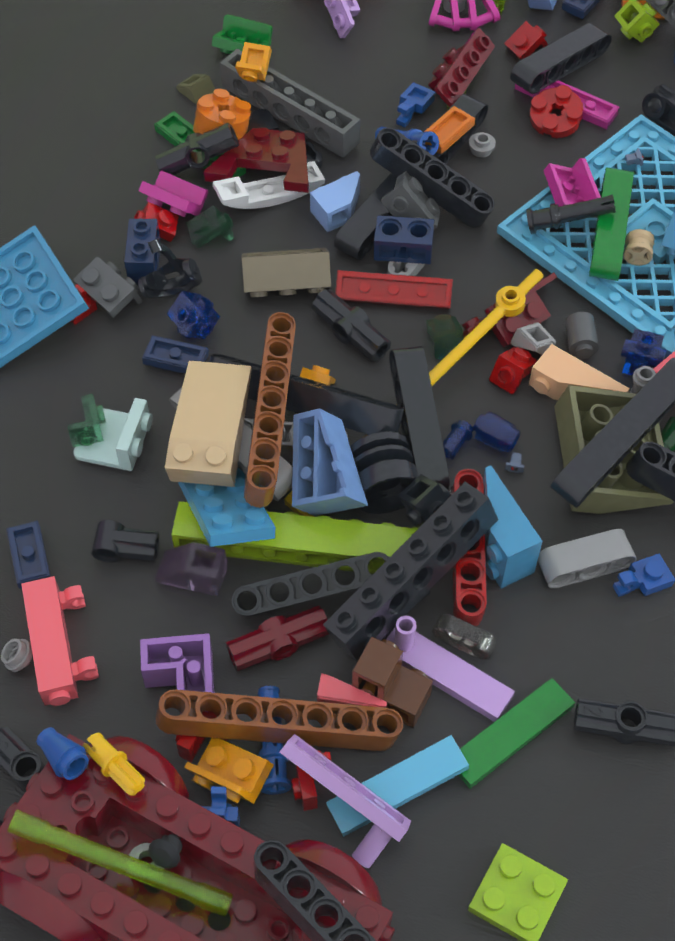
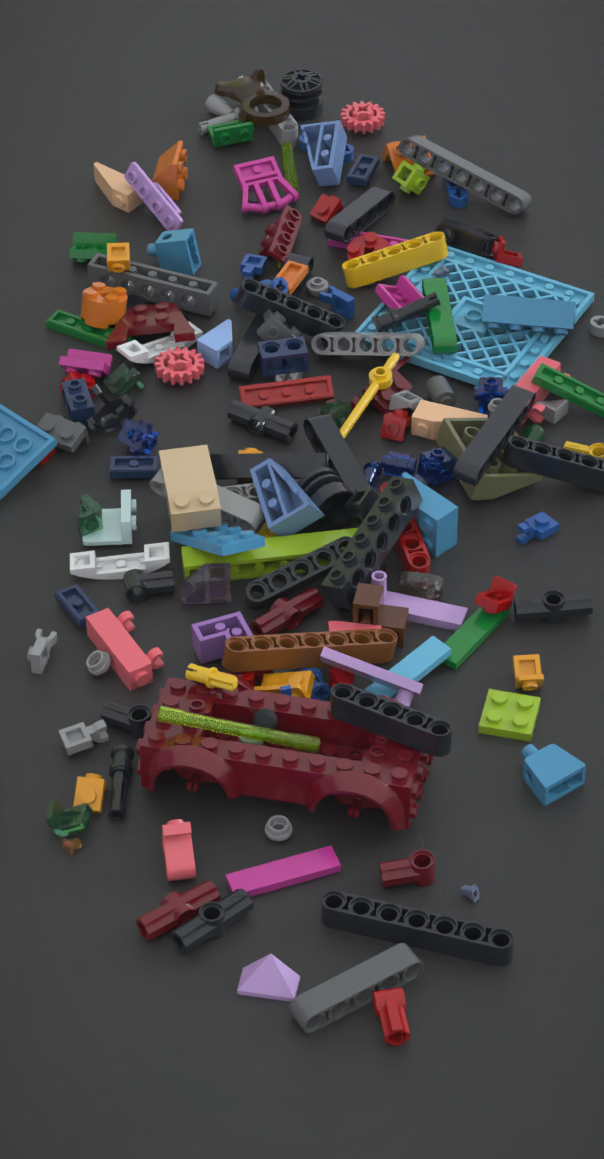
camera: 15 degrees left, 15 degrees down
blue cone [36,727,89,780] -> none
black piece [155,123,239,175] -> none
olive slope [176,74,215,104] -> none
dark tan slope [242,248,331,297] -> none
dark orange beam [244,312,296,508] -> none
light grey beam [538,529,637,588] -> none
tan wheel [624,229,655,266] -> none
none -> white slope [70,542,170,580]
none -> dark azure torso [147,228,202,276]
none -> coral gear [154,346,205,386]
none -> light grey beam [311,332,425,356]
none -> blue plate [319,285,355,320]
none -> yellow beam [342,231,449,288]
none -> clear blue brick [417,447,458,485]
none -> red bracket [474,576,517,614]
none -> light orange bracket [512,654,544,691]

